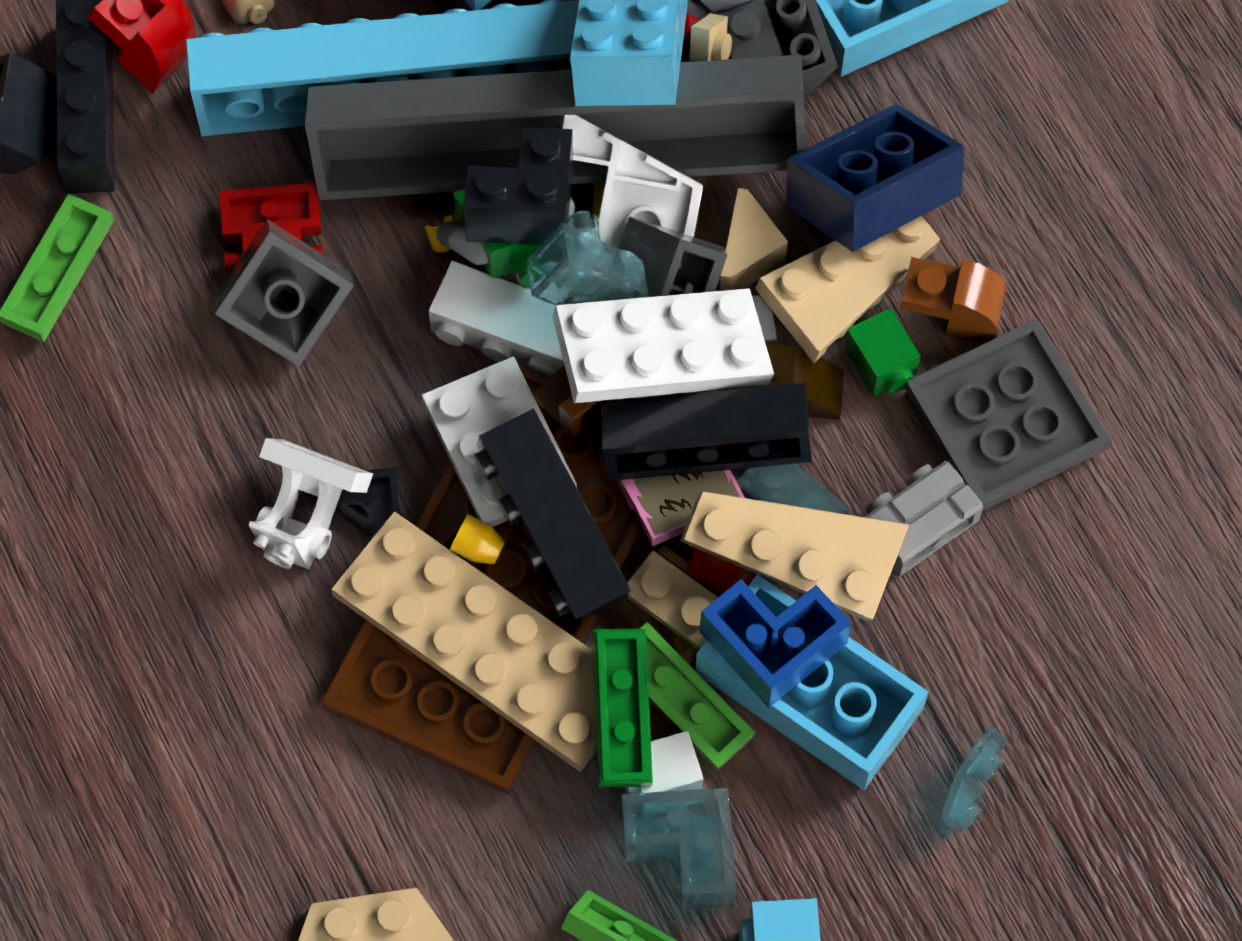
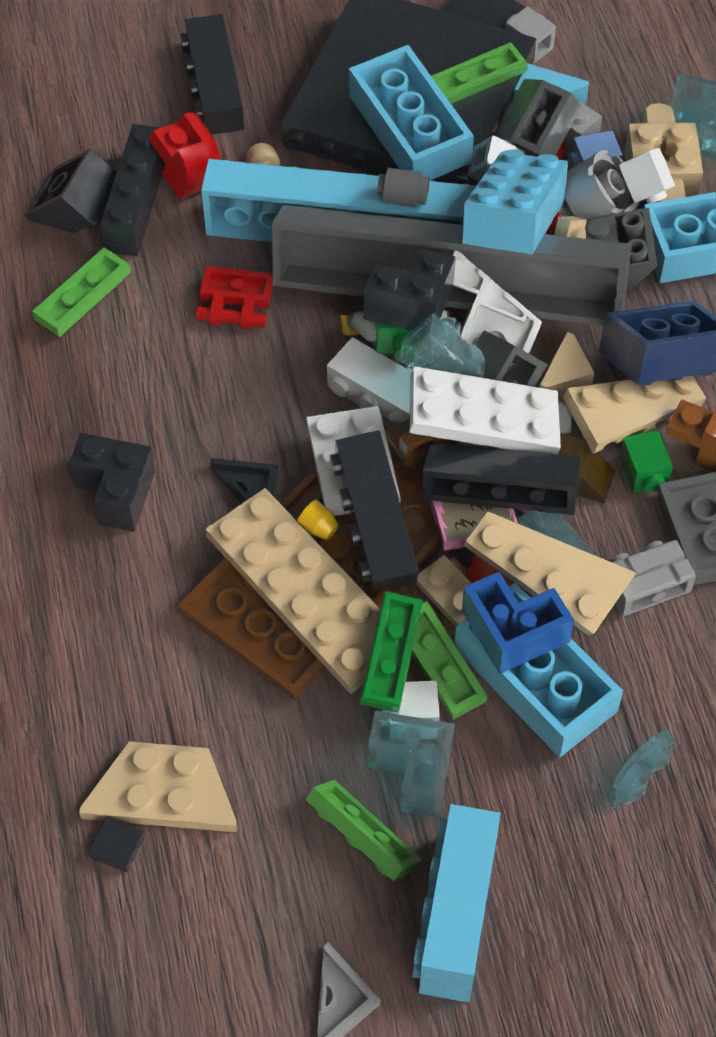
camera: 15 degrees right, 10 degrees down
dark grey slope [213,219,354,367] -> none
white tile [249,438,373,570] -> none
none -> black brick [69,433,155,532]
none -> dark grey brick [377,168,430,207]

